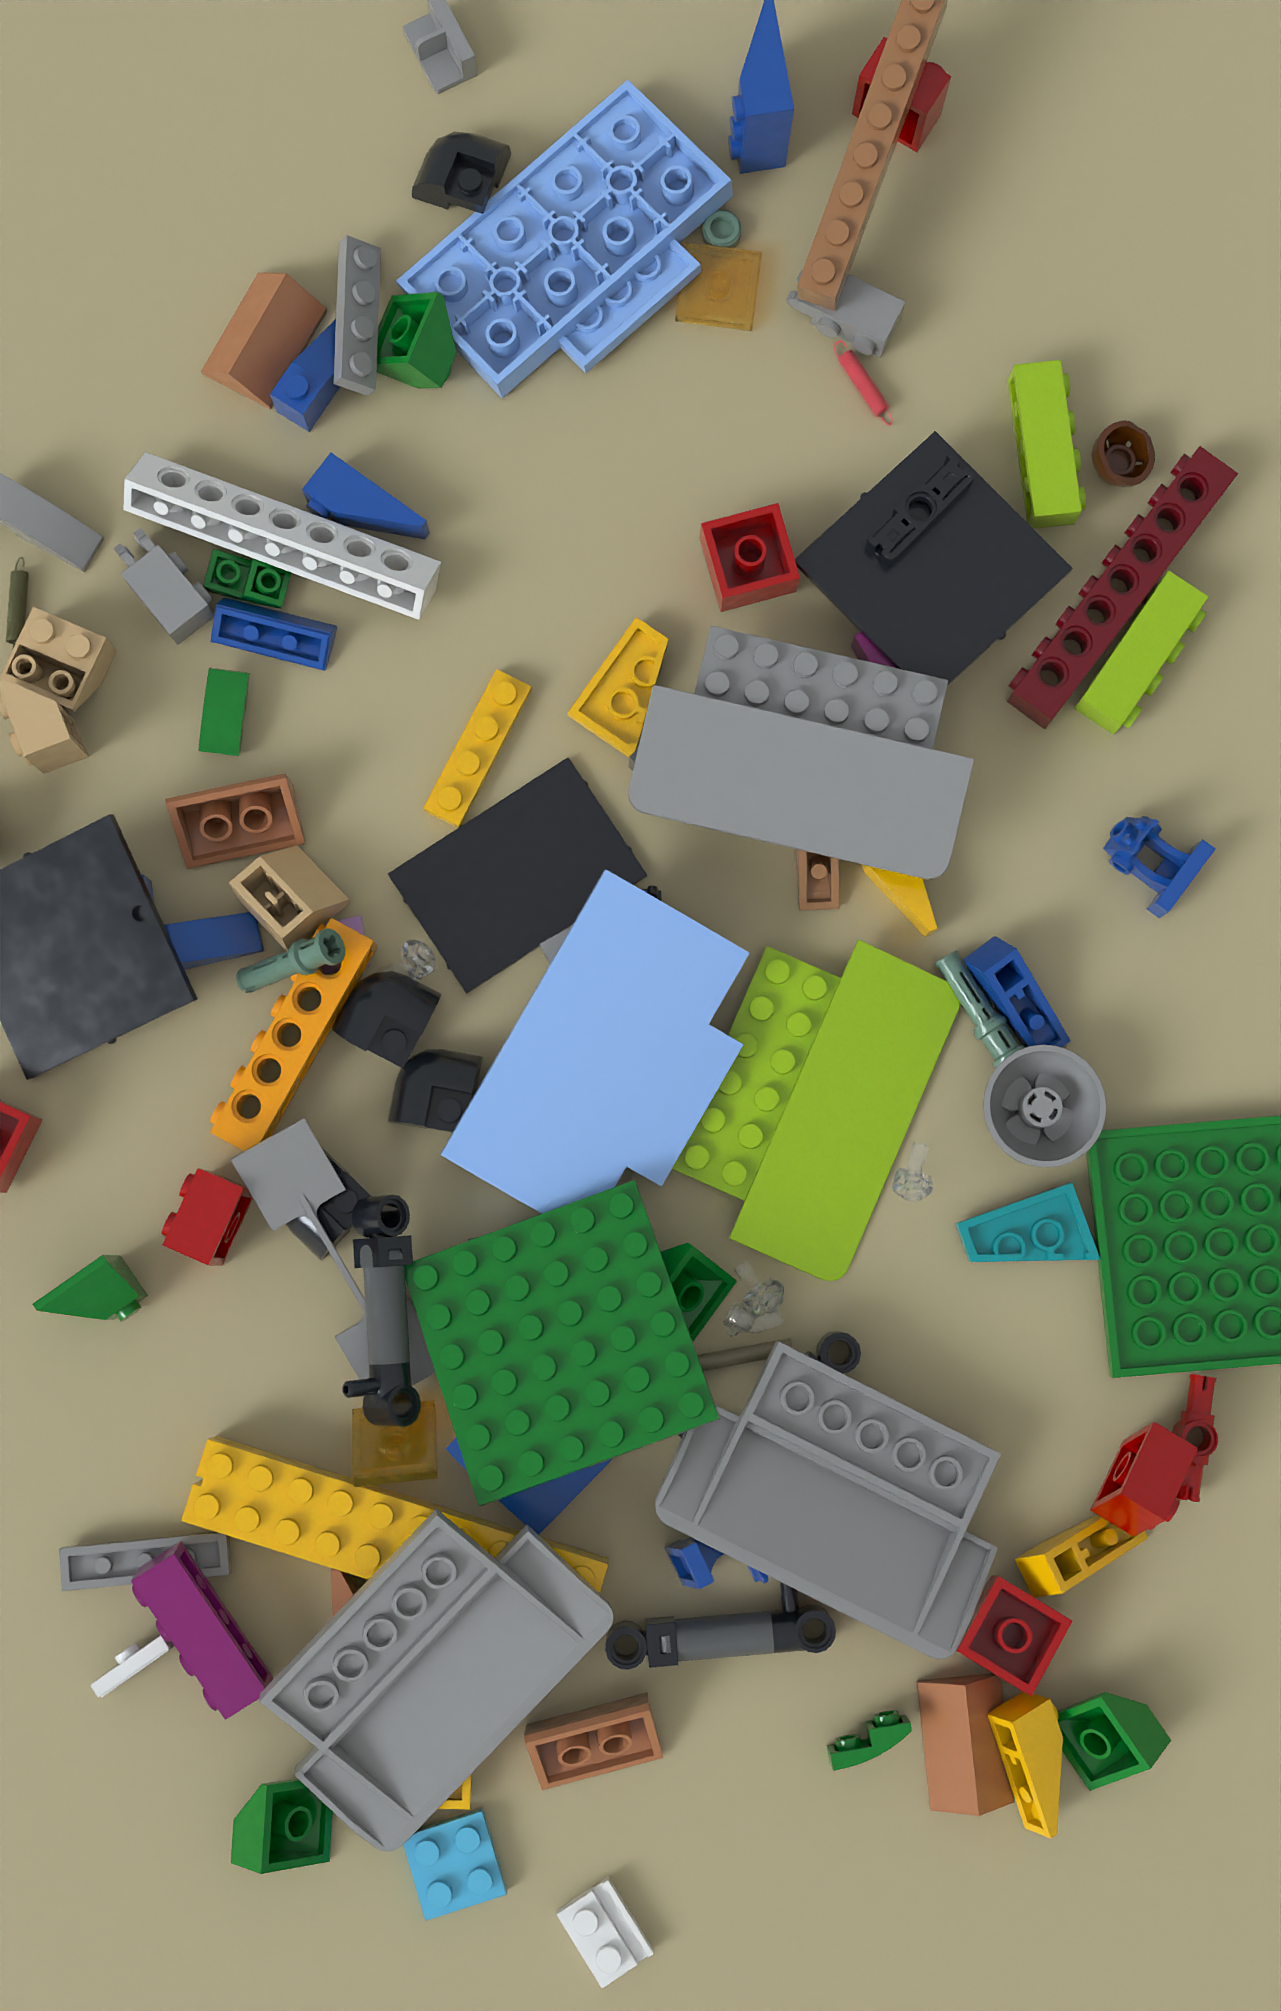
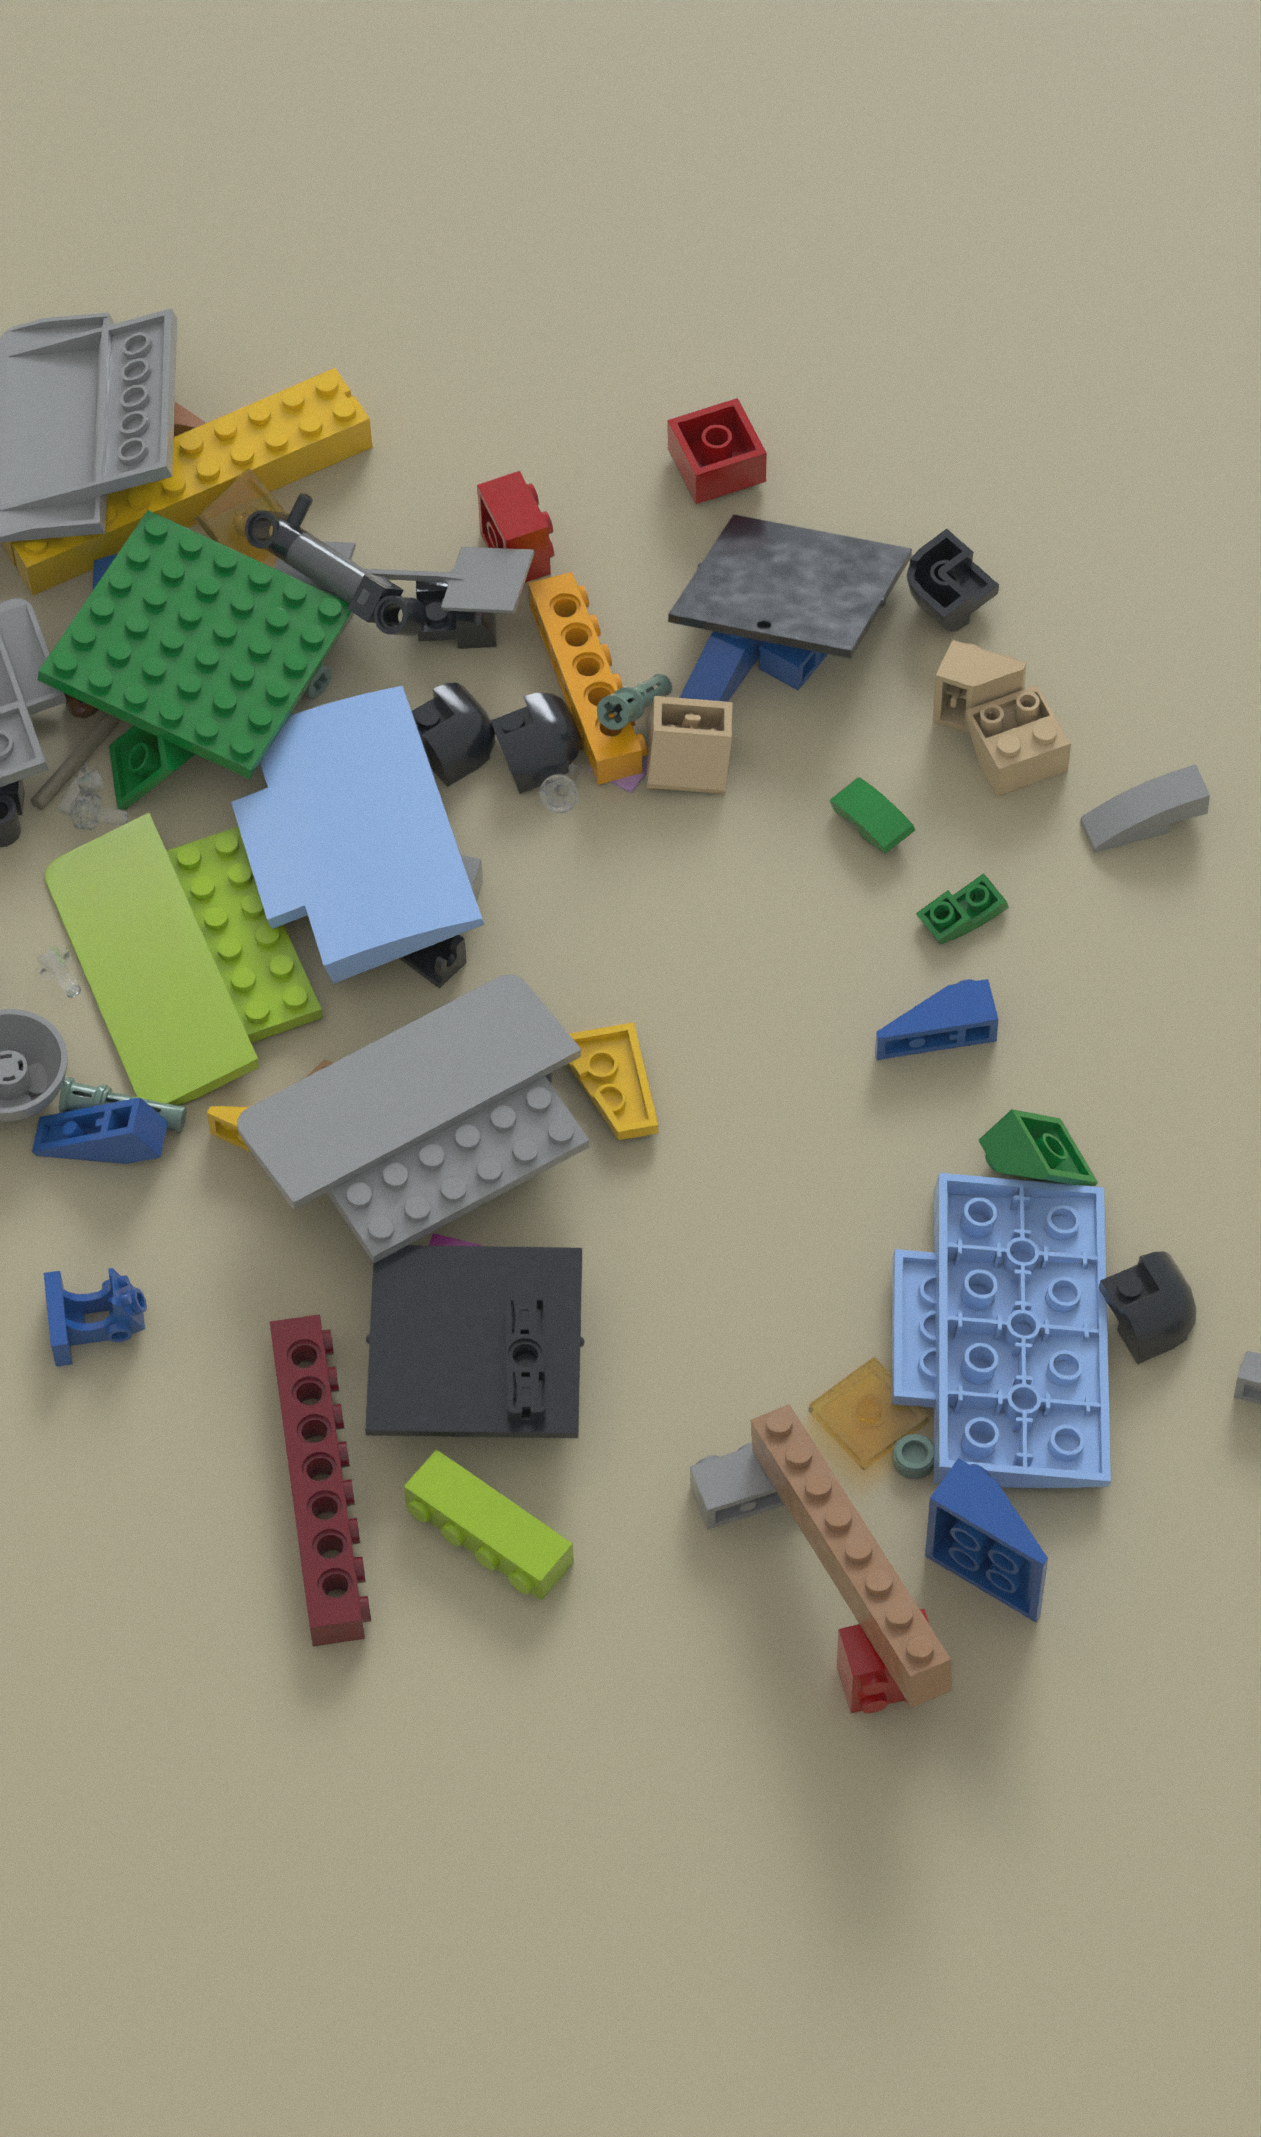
camera: 140 degrees right, 25 degrees down
olive piece [5,557,29,650] -> none
green slope [32,1255,148,1322] -> none
light grey plate [59,1532,232,1591] -> none
white plate [90,1635,174,1698] -> none
light grey hinge [113,528,214,645] -> none
white brick [123,452,441,620] -> none
magenta brick [131,1541,274,1720] -> none
nougat slope [165,773,305,869] -> none
nougat slope [201,273,327,410] -> none
blue slope [210,598,337,671] -> none
green slope [231,1778,333,1874] -> none
blue slope [270,319,341,432] -> none
light grey plate [333,235,381,396] -> none
black piece [388,757,647,994] -> none
yellow plate [423,669,532,828] -> none
red brick [699,503,800,612] -> none
coral piece [834,340,893,426] -> none
lime brick [1074,571,1209,735] -> none
reddish brown helmet [1092,420,1155,487] -> none

